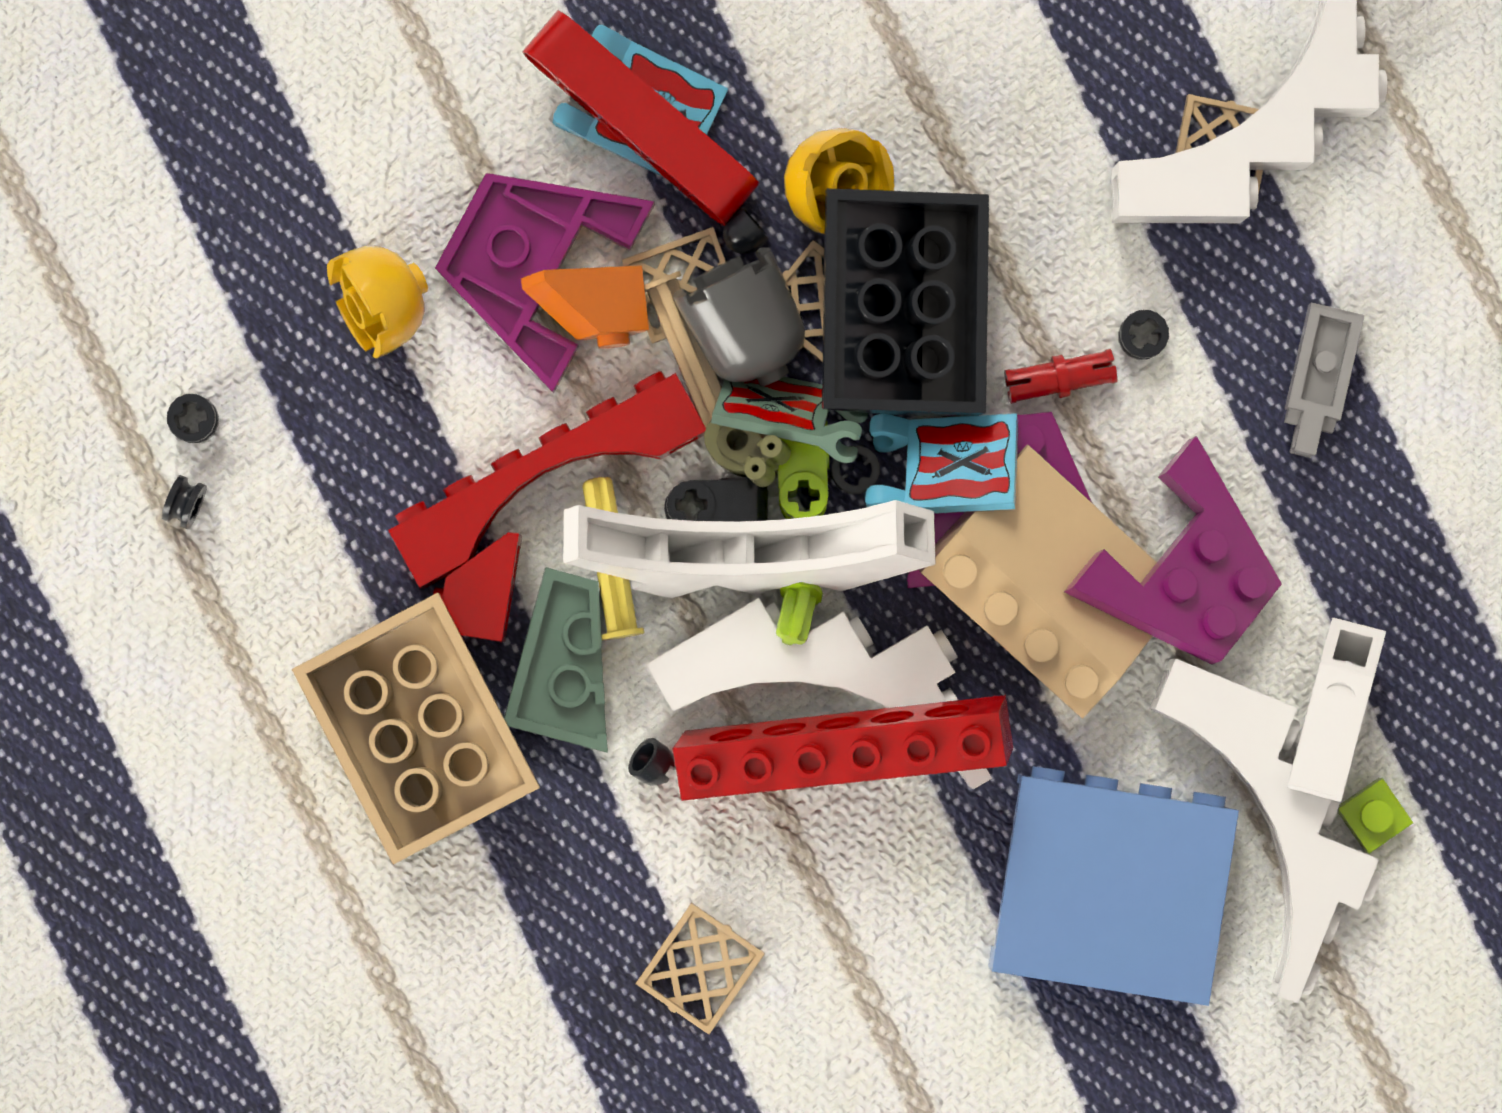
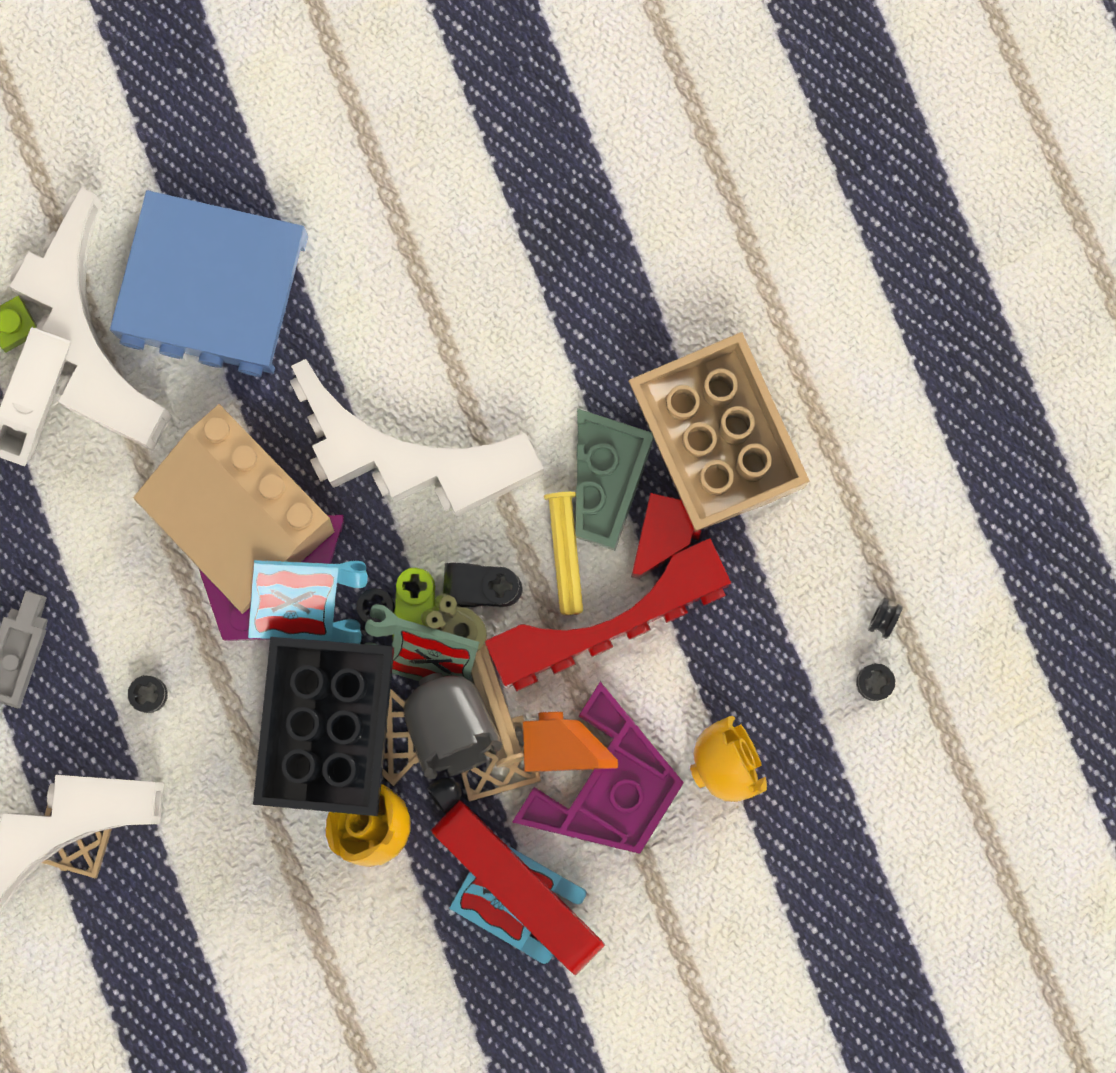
camera: 175 degrees left, 5 degrees down
white arch [563,500,935,599] -> none
black hinge [628,738,676,786] -> none
tan window [636,902,765,1034] -> none
red brick [672,695,1014,801] -> none
lime axle [776,582,823,646] -> none
red pin [1004,349,1118,404] -> none
magenta wing [1064,436,1282,665] -> none

